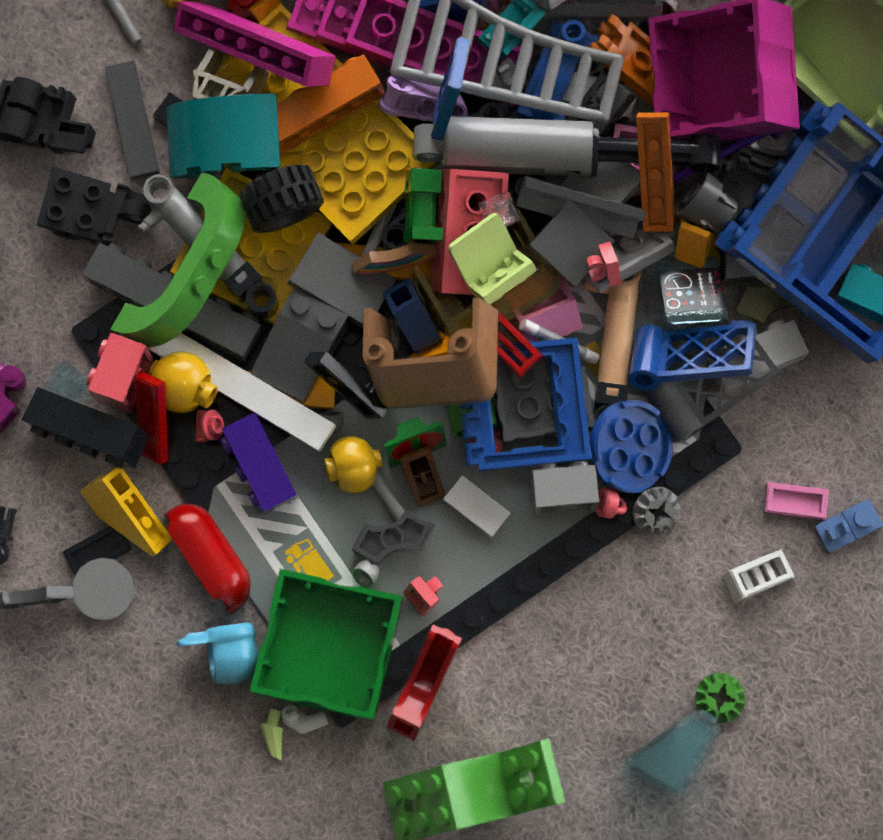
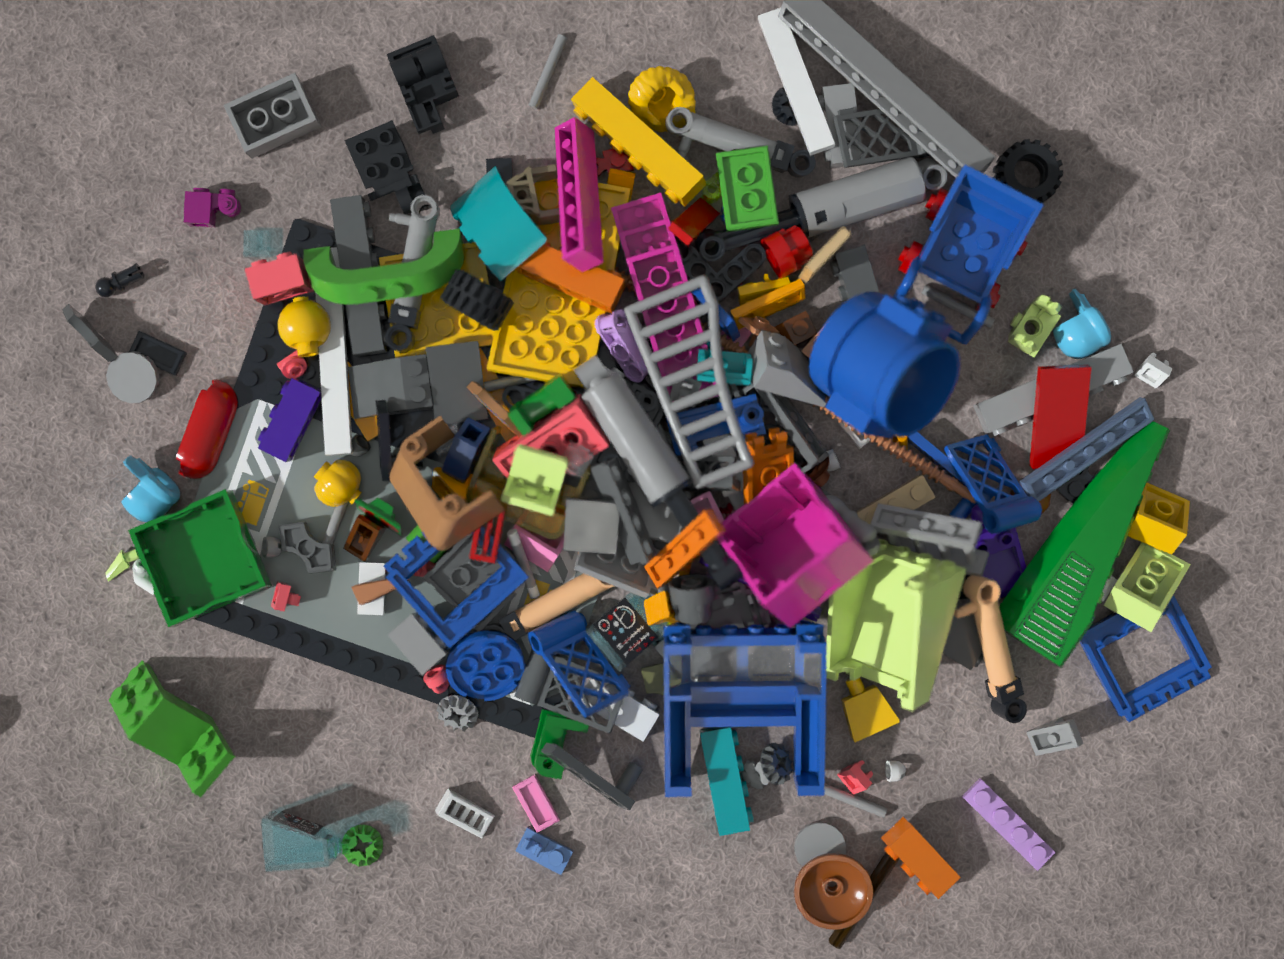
camera: 50 degrees right, 10 degrees up
black brick [21,387,150,469] -> none
yellow slope [79,467,172,557] -> none
dark grey tile [105,60,160,180] -> none
red tile [135,371,168,465] -> none
red arch [387,625,462,741] -> none
blue tile [431,37,470,140] -> none
coral tile [586,242,622,287] -> none
none -> nougat slope [351,579,410,605]
none -> green piece [530,709,589,779]
none -> dark grey piece [541,742,643,810]

